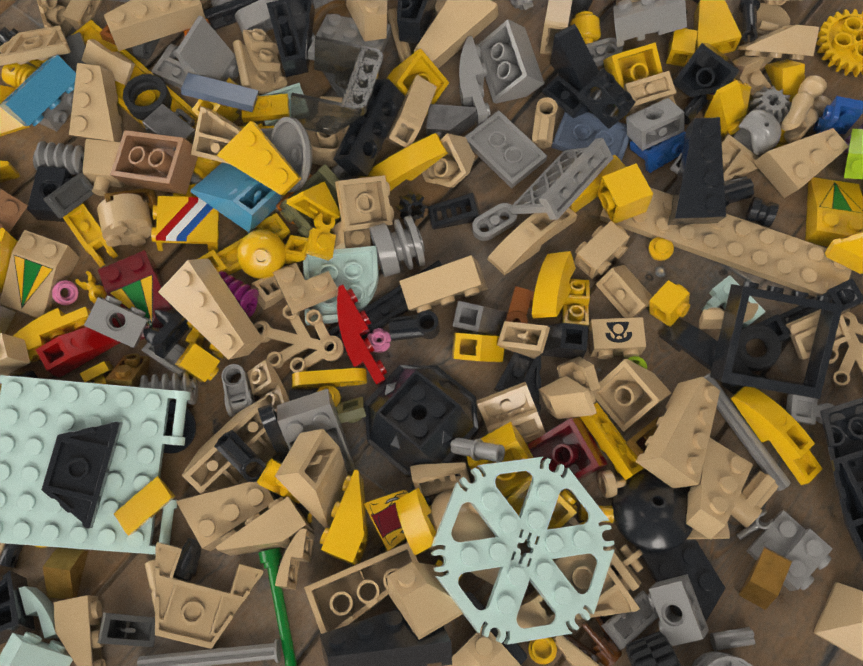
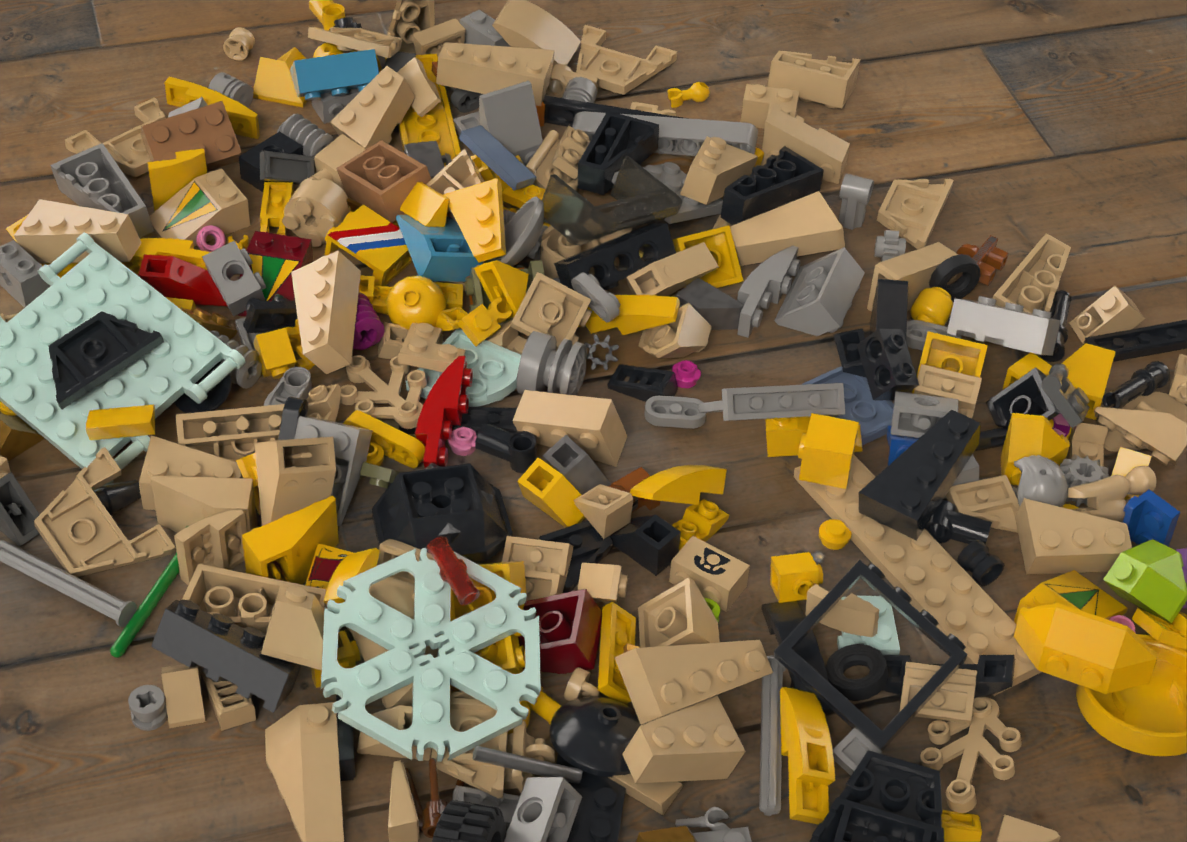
camera: 30 degrees right, 25 degrees down
black tyre [123,74,172,121] -> none
black piece [214,430,266,482] -> none
light grey axle [450,438,505,463] -> none
light grey plate [465,110,547,188] -> none
tan slope [488,208,577,276] -> none
yellow plate [528,637,557,665] -> none
tan piece [532,97,558,149] -> none
tan bracket [557,357,600,391] -> none
tan brick [574,221,630,279] -> none
tan panel [595,265,653,318] -> none
tan piece [731,471,779,528] -> none
none -> yellow slope [400,182,449,227]
none -> clear red pin [426,536,480,605]
none -> flat silver bar [472,745,582,784]
none -> light grey plate [571,272,620,322]
none -> dark pink plate [672,360,701,388]
none -> dark grey plate [1042,363,1090,428]

